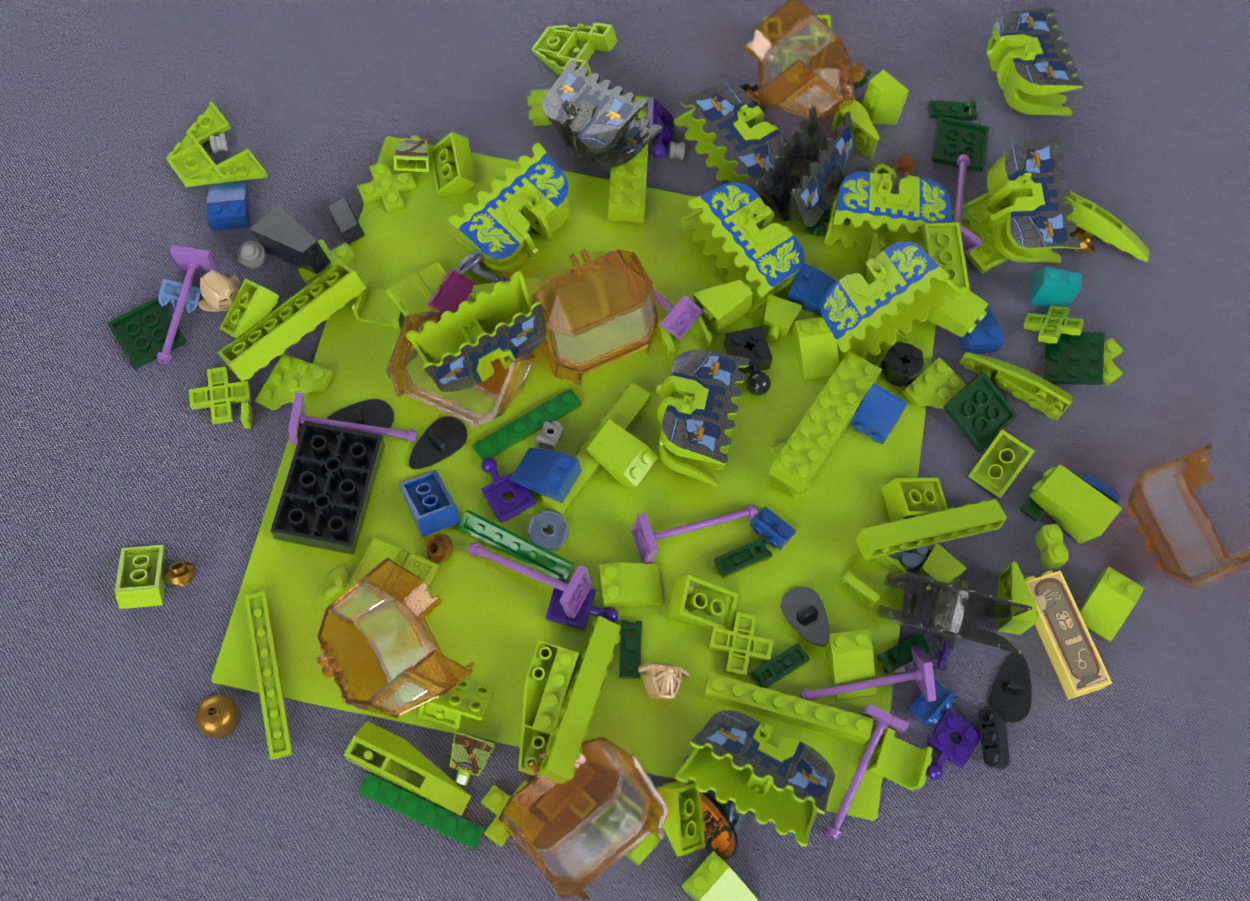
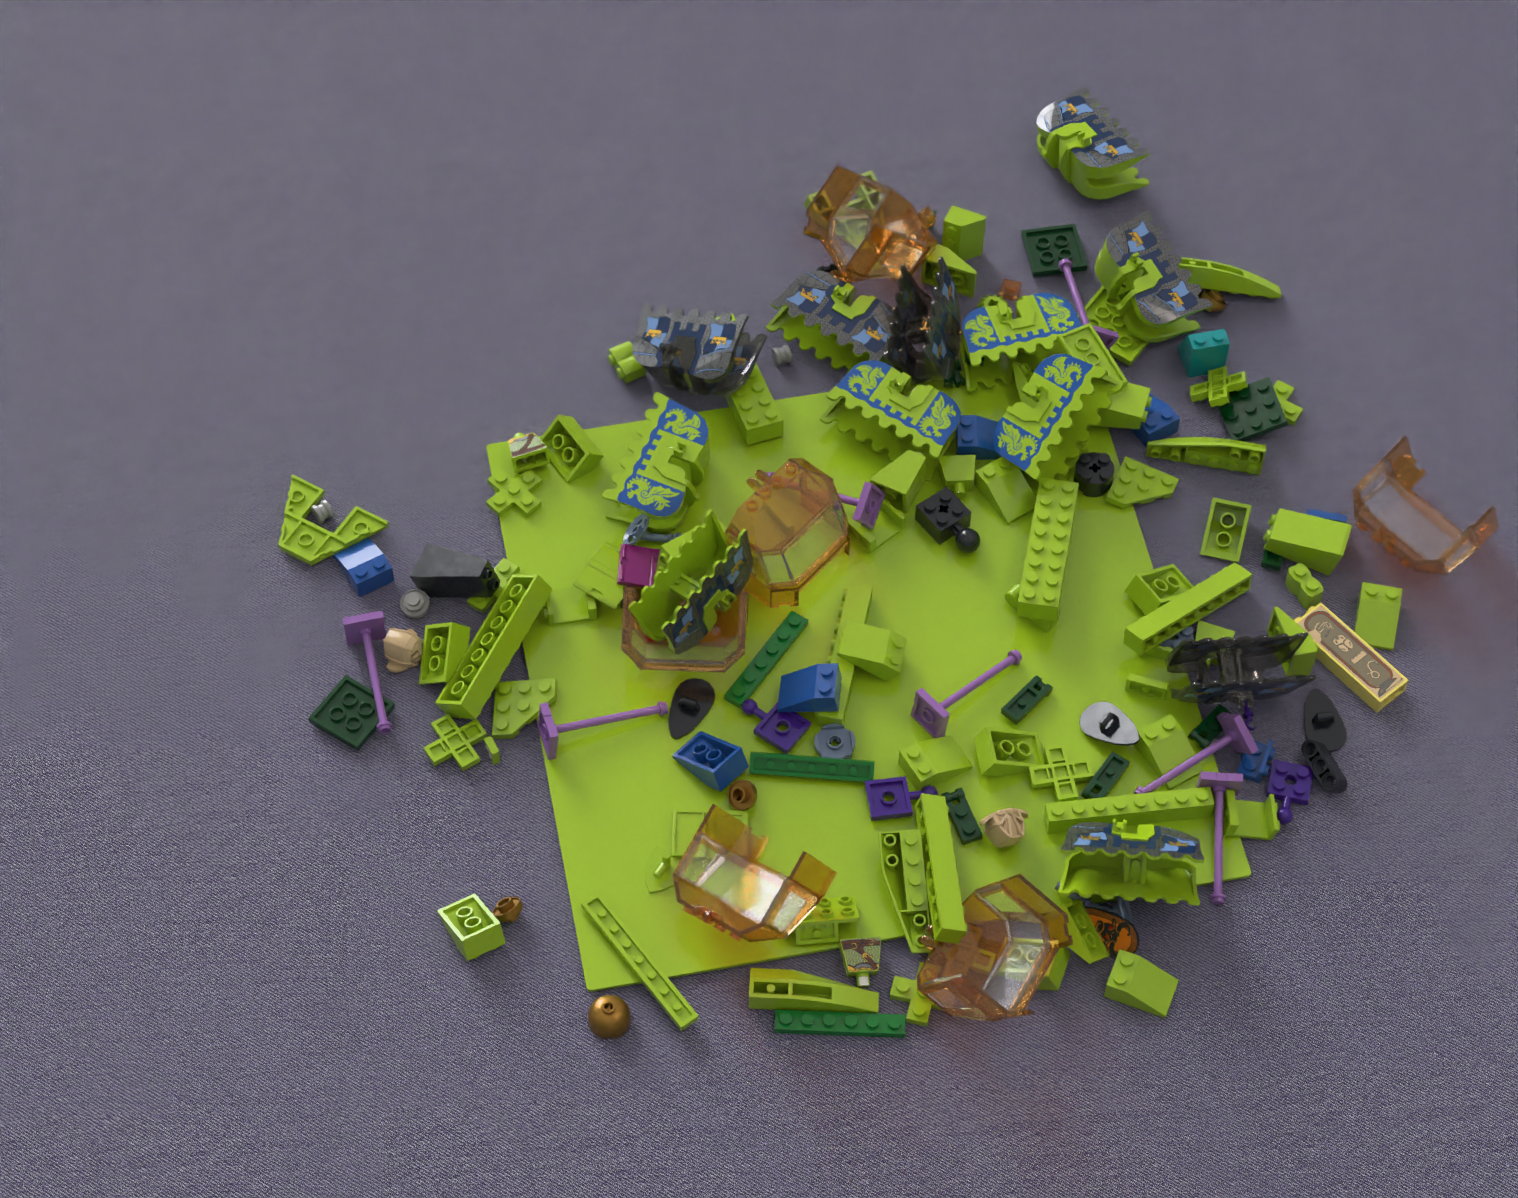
camera: 15 degrees left, 10 degrees down
medium blue plate [158,278,201,313] -> none
black brick [271,421,385,555] -> none
black shield [327,399,394,435] -> none
black beam [328,197,365,245] -> none
medium lavender tile [467,542,593,619] -> none
lime wedge [531,23,618,77] -> none
light grey brick [536,420,564,451] -> none
dark purple plate [647,98,674,159] -> none
animal [656,350,750,487] -> none
blue bracket [750,506,796,550] -> none
blue slope [850,383,908,445] -> none
dark green plate [928,100,977,121] -> none
dark green plate [943,371,1018,451] -> none

